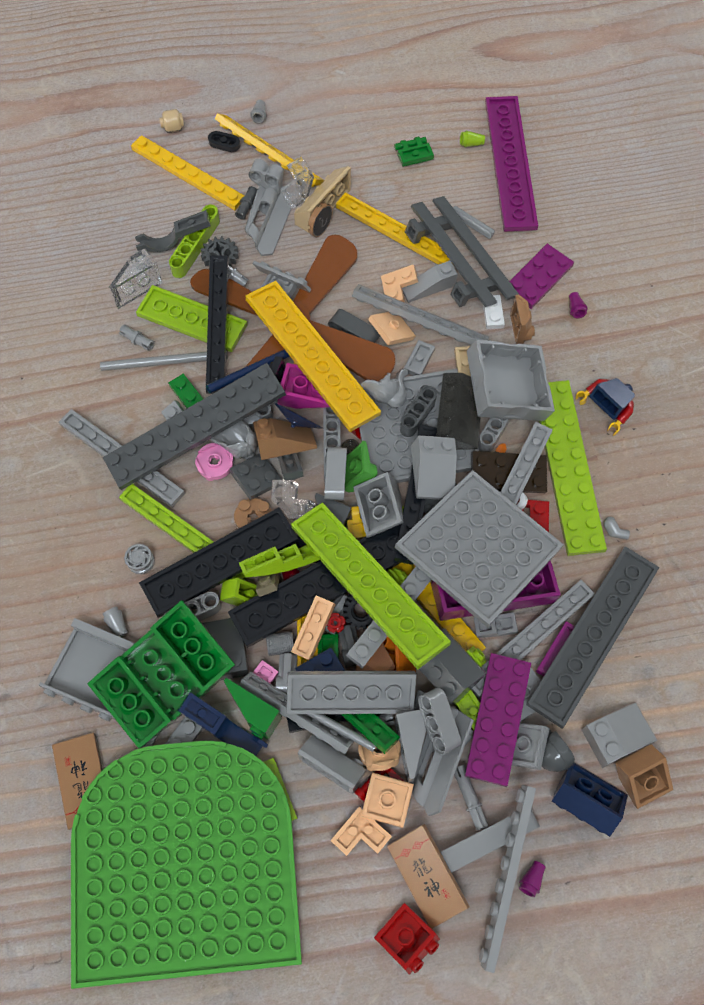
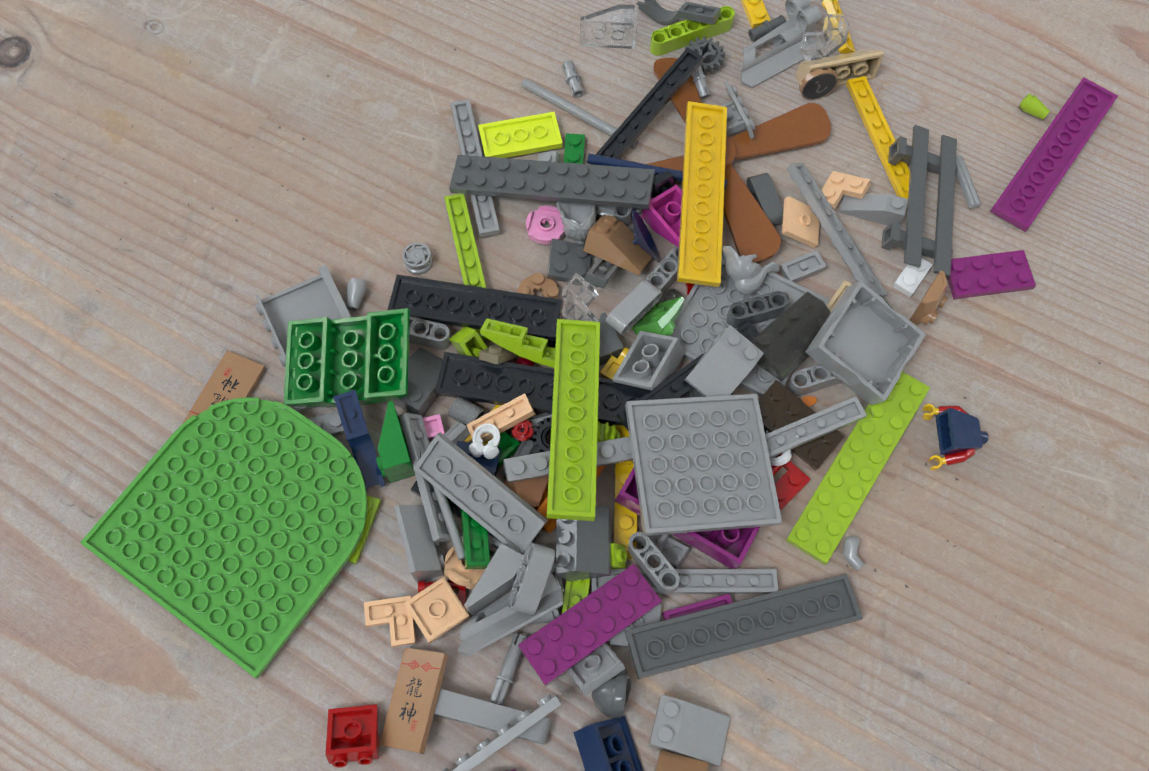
camera: 40 degrees right, 0 degrees up
lime plate [136,285,248,352] -> none
green plate [394,136,434,167] -> none
magenta cone [569,292,588,319] -> none
none -> white piece [469,423,500,459]
none -> neon yellow plate [478,112,563,158]
none -> light grey beam [628,532,680,595]

